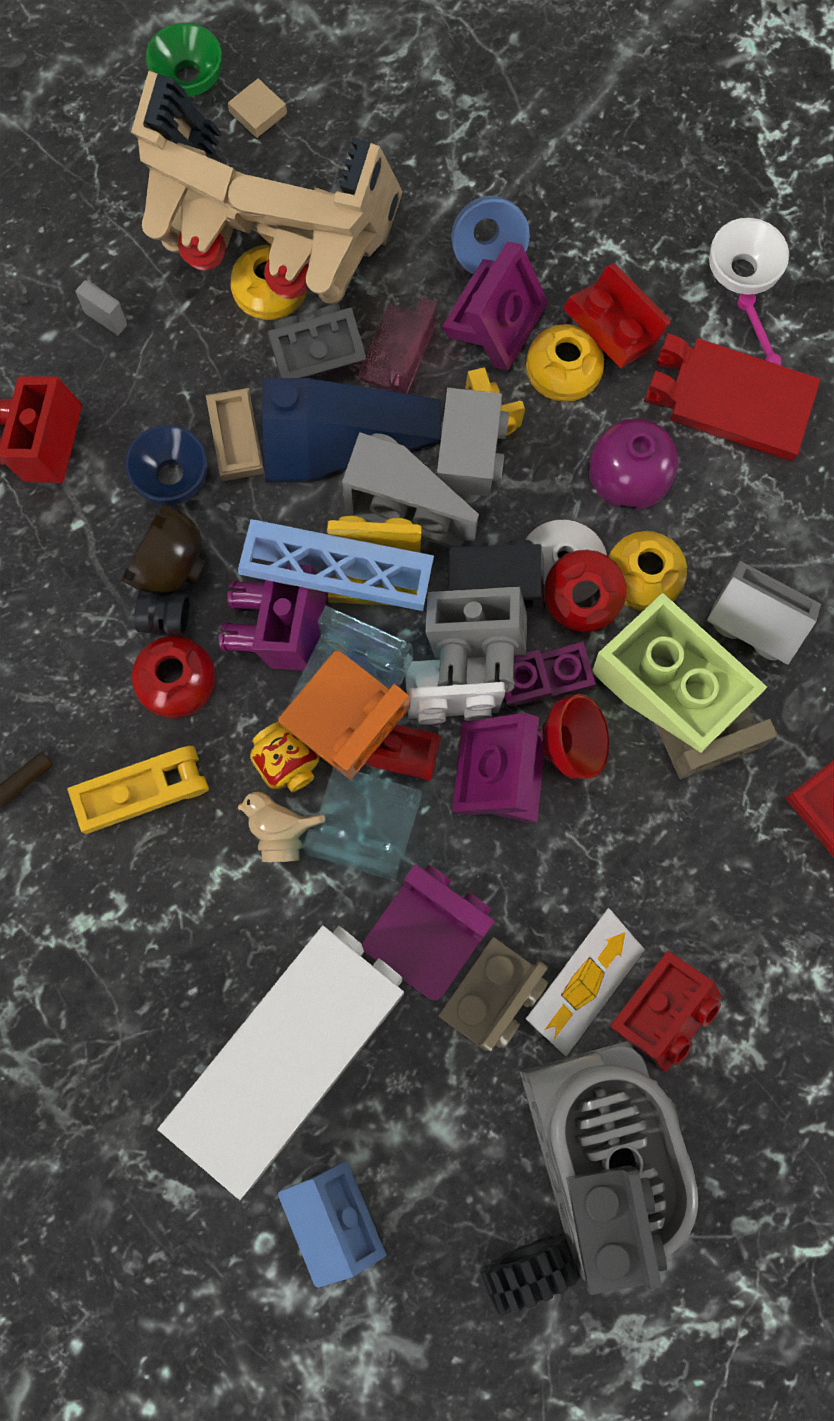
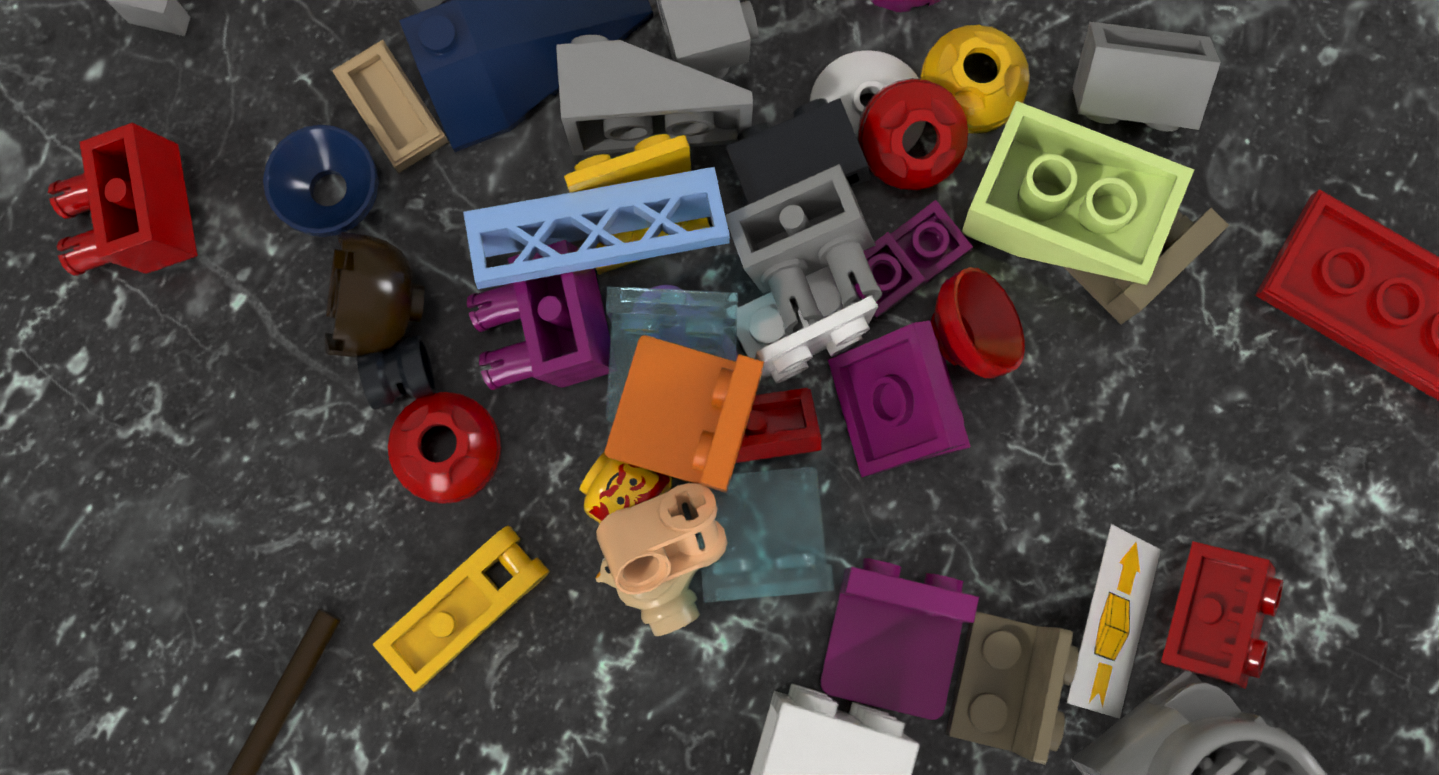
camera: 20 degrees left, 5 degrees up
none -> light nougat piece [596,483,728,594]

